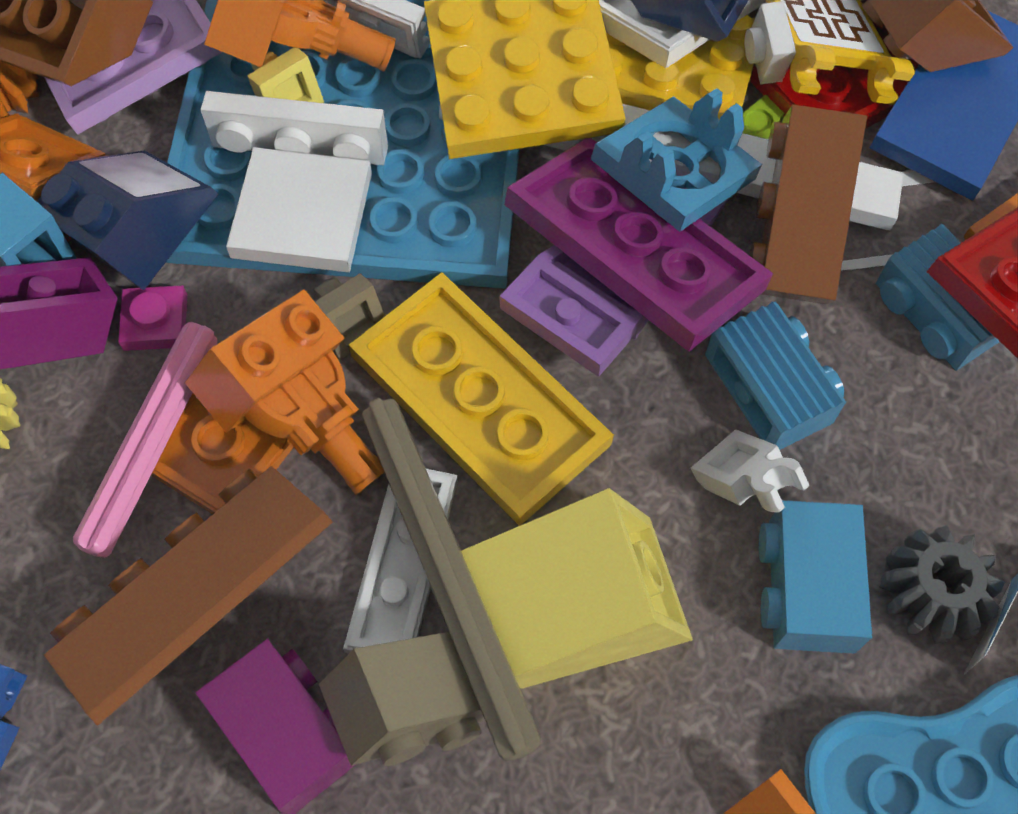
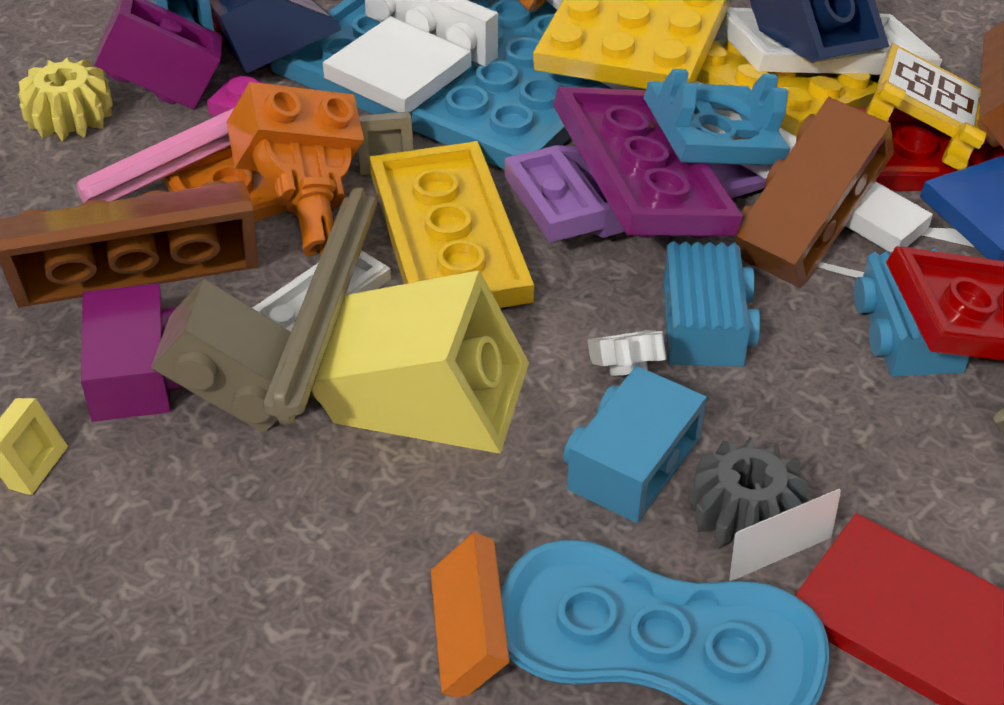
camera: 30 degrees right, 20 degrees down
white plate [745,1,796,84] -> none

